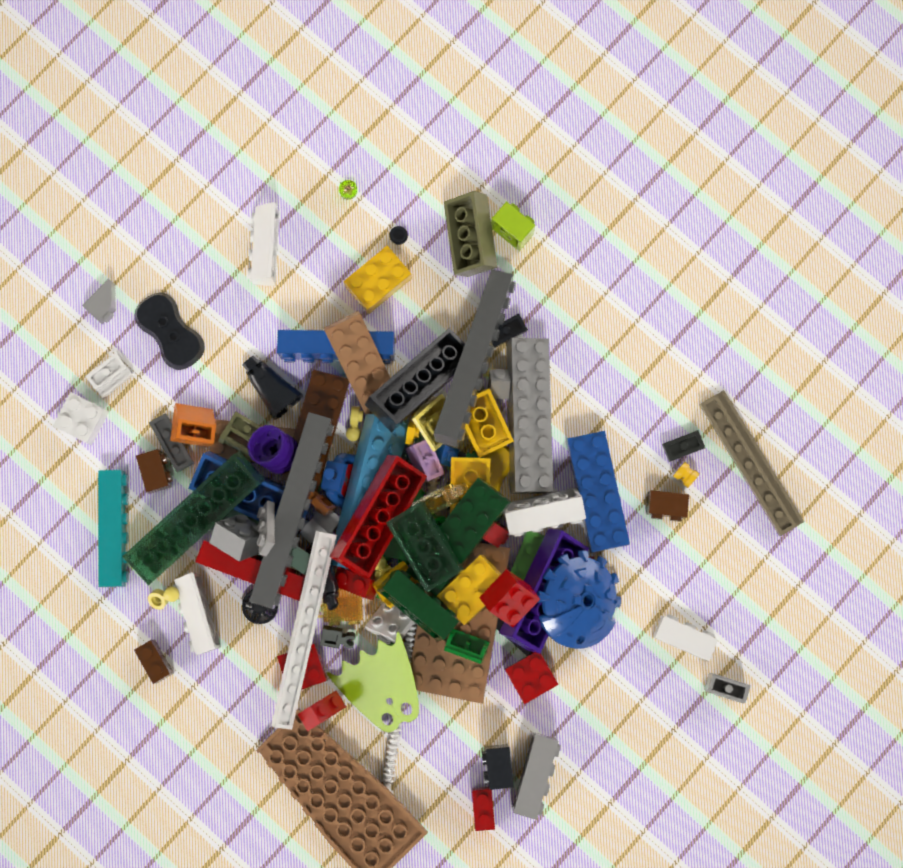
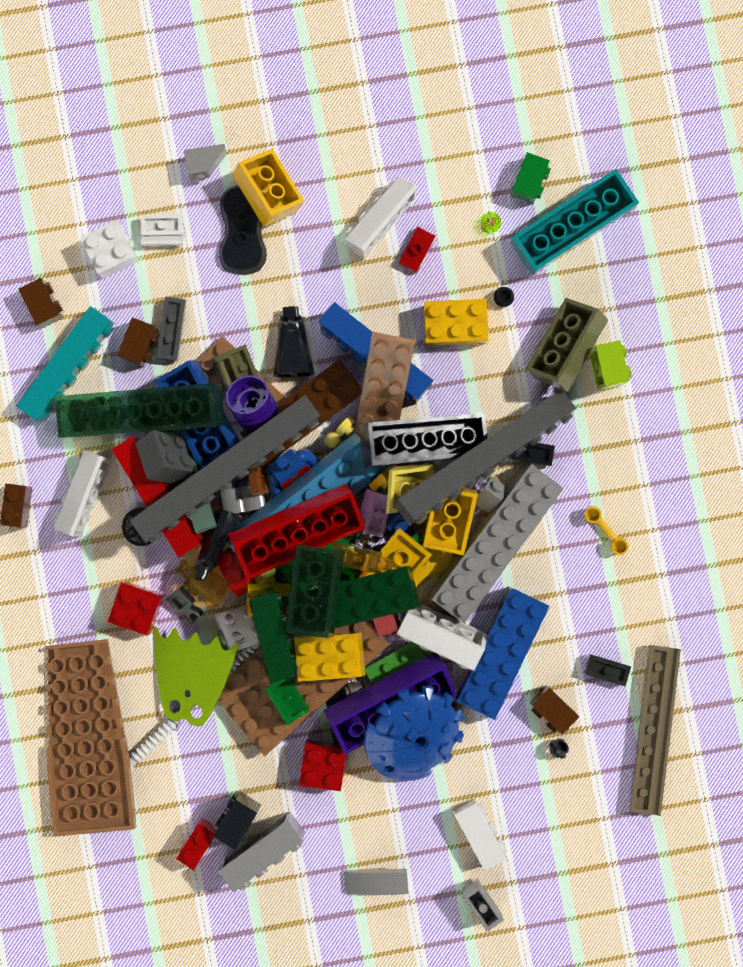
camera: 35 degrees right, 5 degrees up
light yellow plate [148,586,179,610] -> none
orange slope [170,403,216,447] -> none
light grey plate [257,500,275,557] -> none
white plate [271,531,337,730] -> none
red brick [297,690,347,731] -> none
red brick [479,569,540,627] -> none
yellow wheel [673,462,700,488] -> none
none -> reddish brown brick [18,278,64,329]
none -> yellow brick [232,148,304,227]
none -> light grey slope [344,868,409,895]
none -> red plate [398,227,436,273]
none -> green brick [510,152,551,204]
none -> teal brick [510,169,639,276]
none -> black plate [549,739,569,759]
none -> yellow bar [585,506,628,555]

